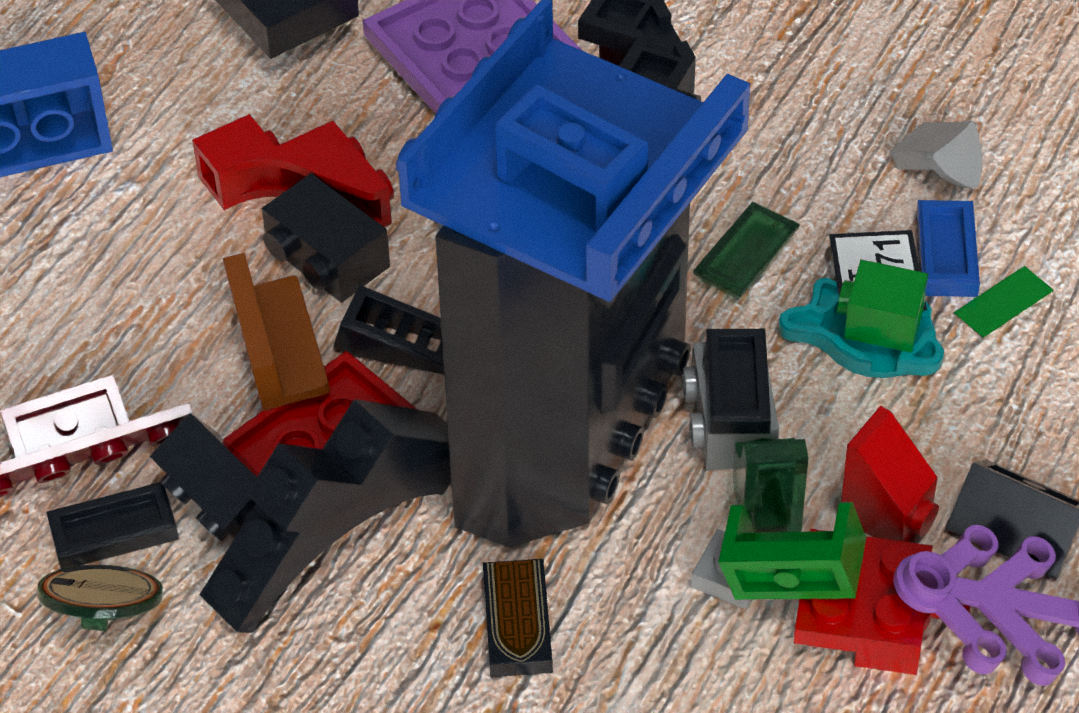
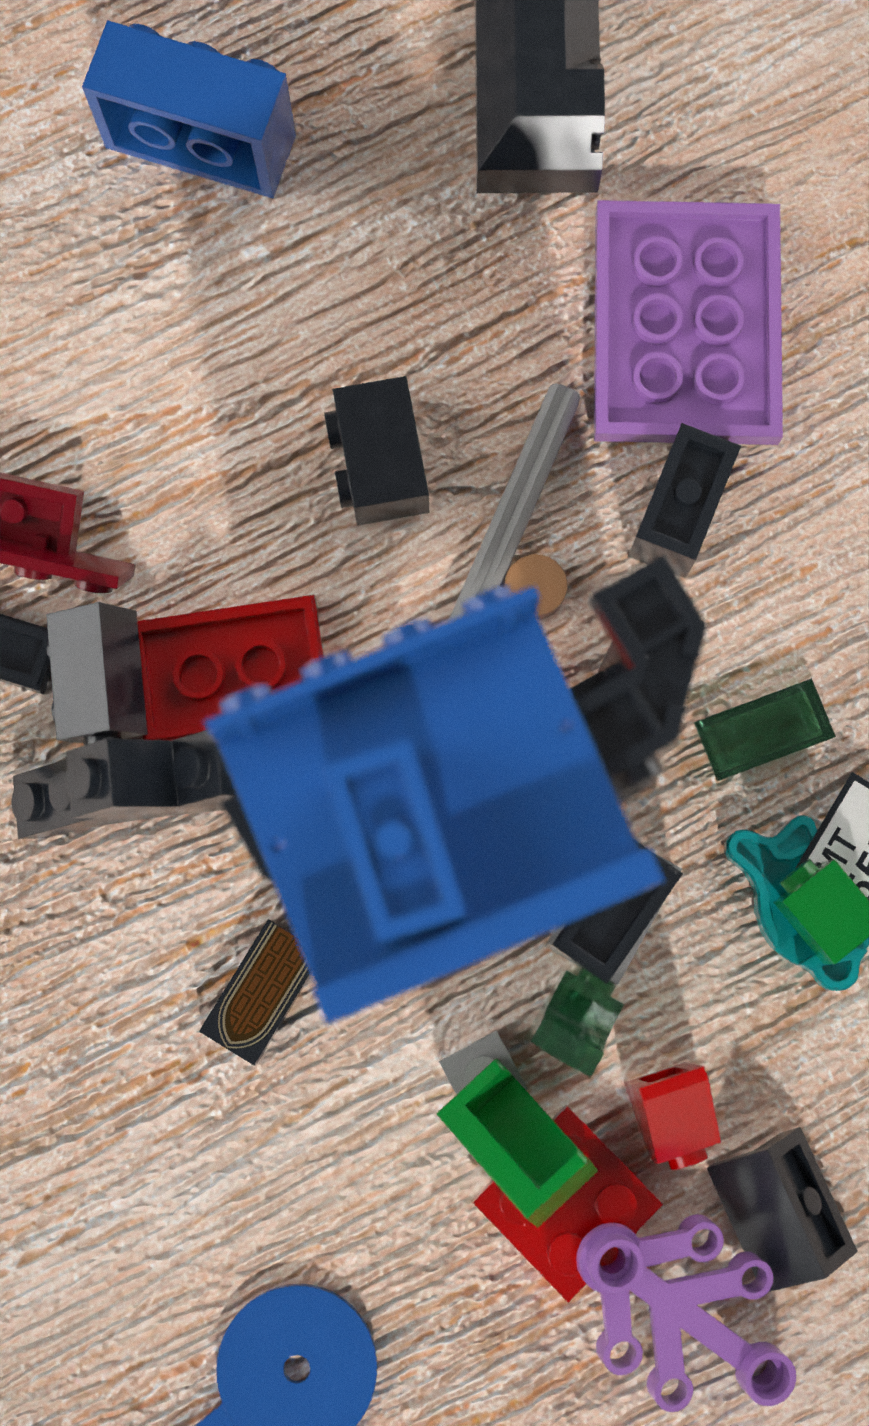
camera: 35 degrees right, 30 degrees up
red arch [192,114,394,227] -> none
dark orange panel [223,253,330,411] -> none
black slope [333,285,444,375] -> none

